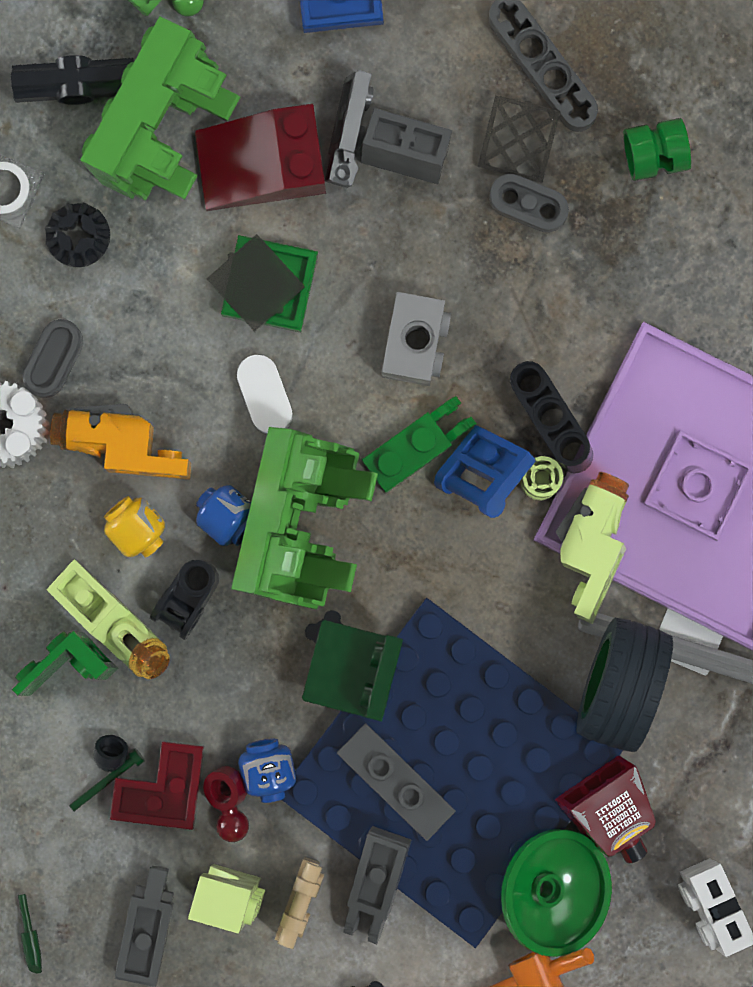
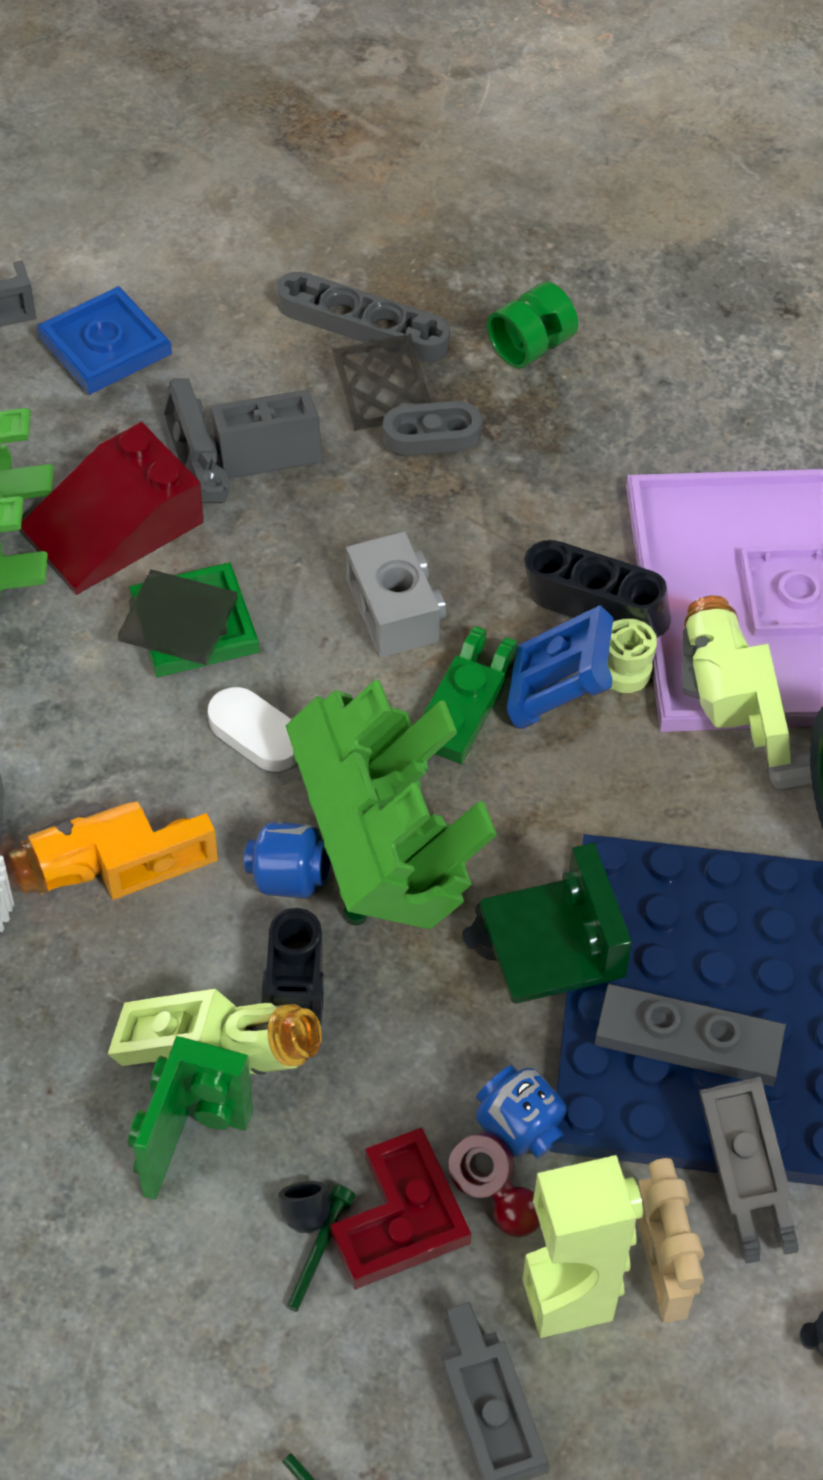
camera: 35 degrees left, 30 degrees down
yellow head [104,496,165,558] -> none

